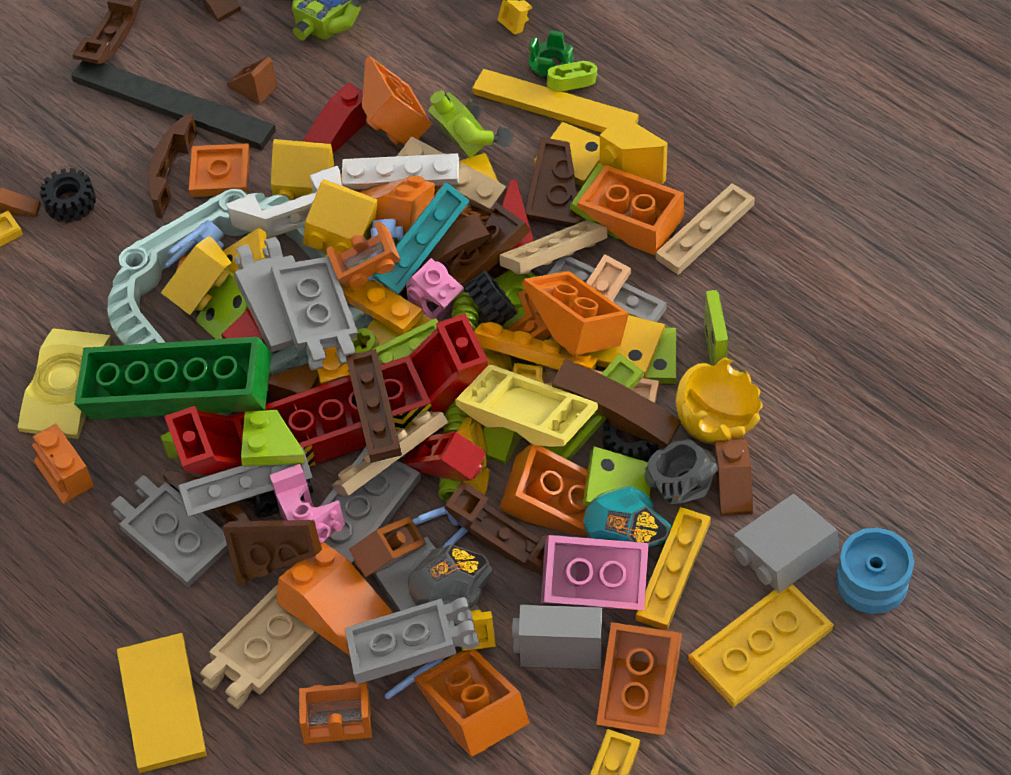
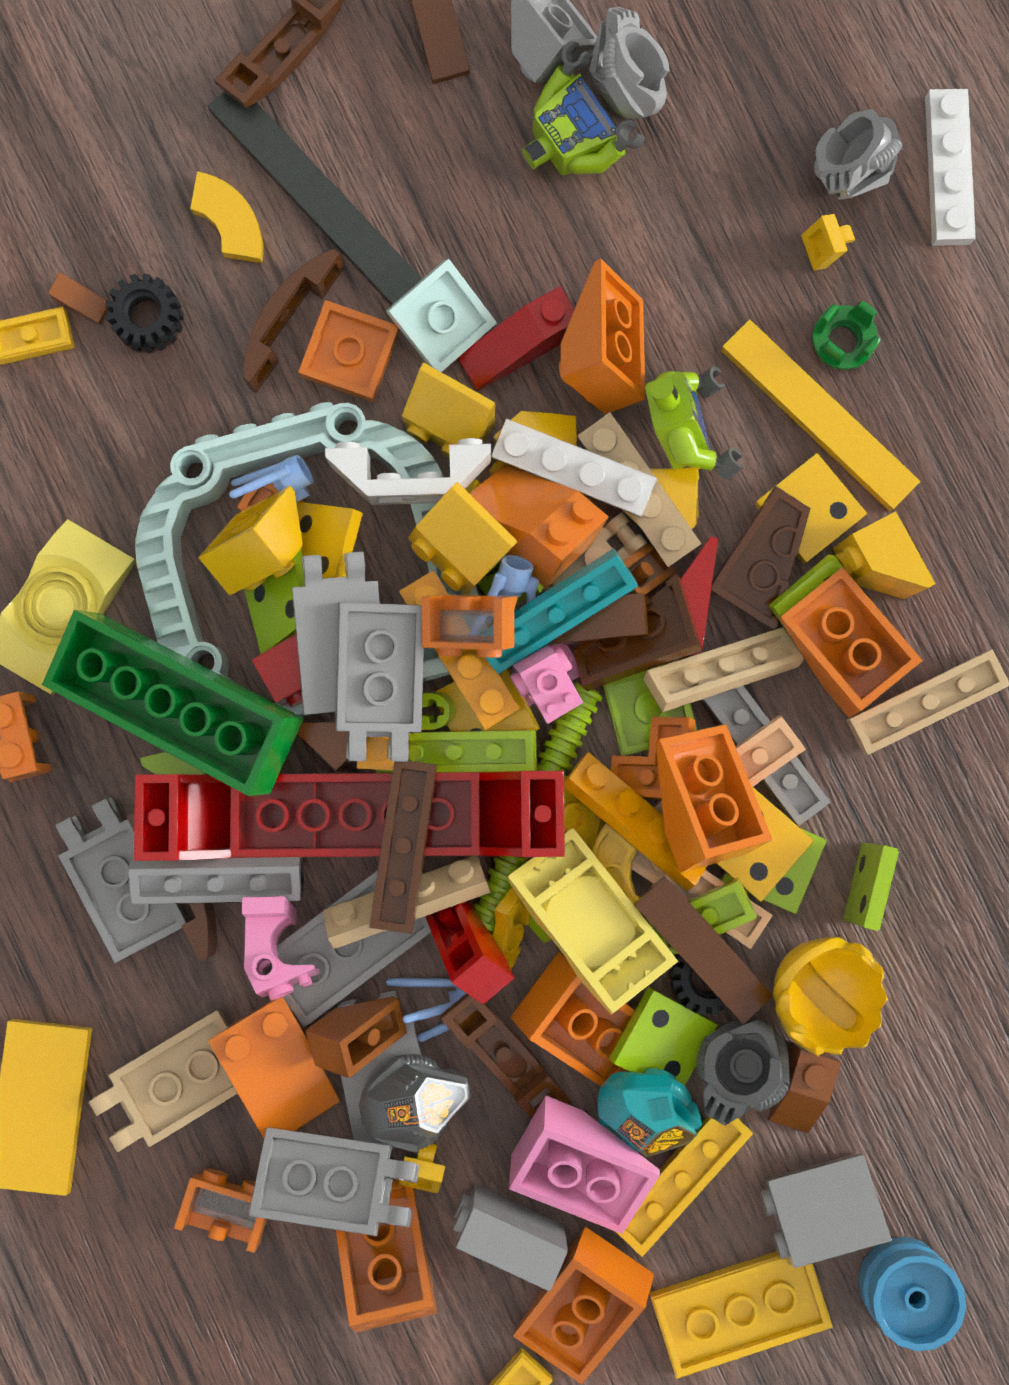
camera: 15 degrees right, 30 degrees up
reddish brown wing [222,520,322,586] -> none
dark orange slope [226,56,277,104] -> none
lime wing [241,410,305,466] -> none
black tyre [465,270,518,326] -> none
lime beam [546,61,598,92] -> none
none -> yellow tile [190,171,264,264]
none -> light aqua plate [386,259,497,372]

